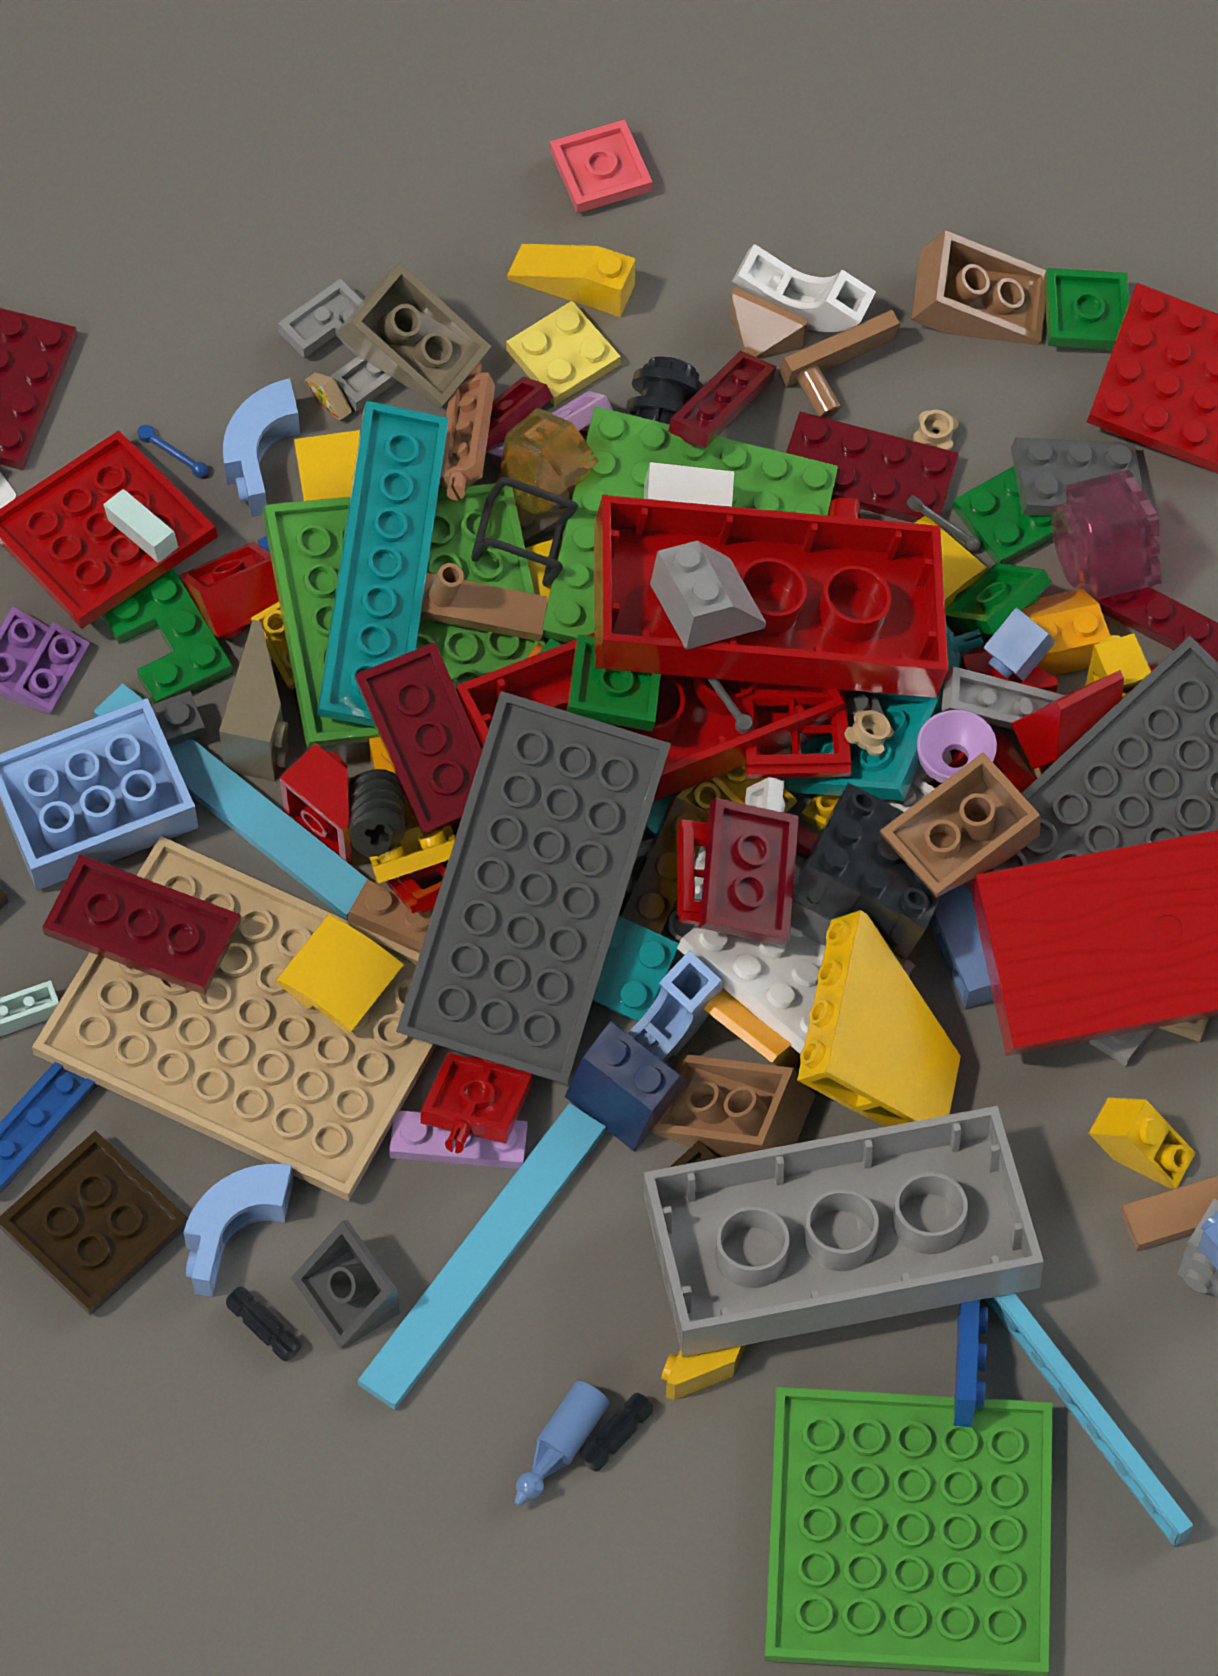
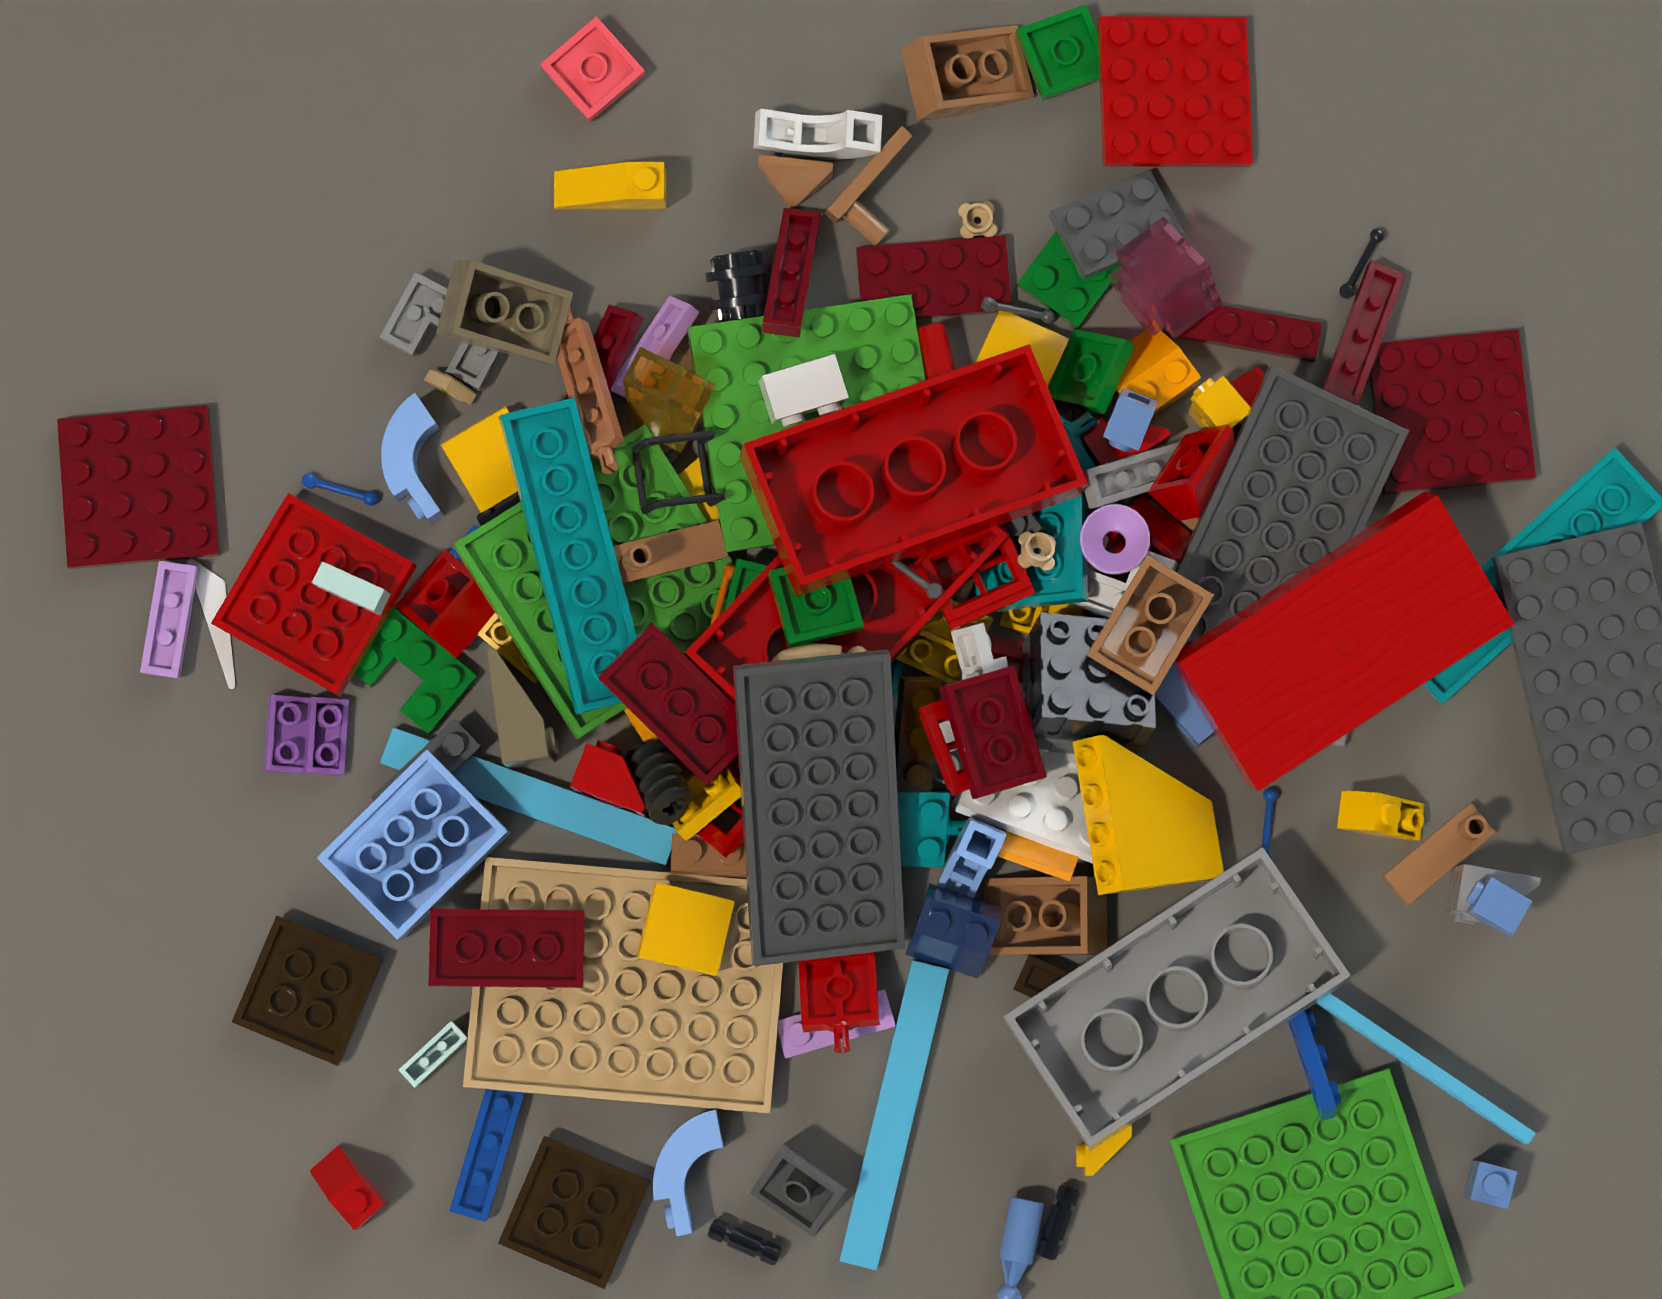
camera: 15 degrees left, 20 degrees up
light yellow plate [506,301,621,407] -> none
light grey slope [650,541,766,650] -> none
none -> blue hinge [1262,788,1278,860]
none -> medium blue brick [1463,1160,1518,1209]

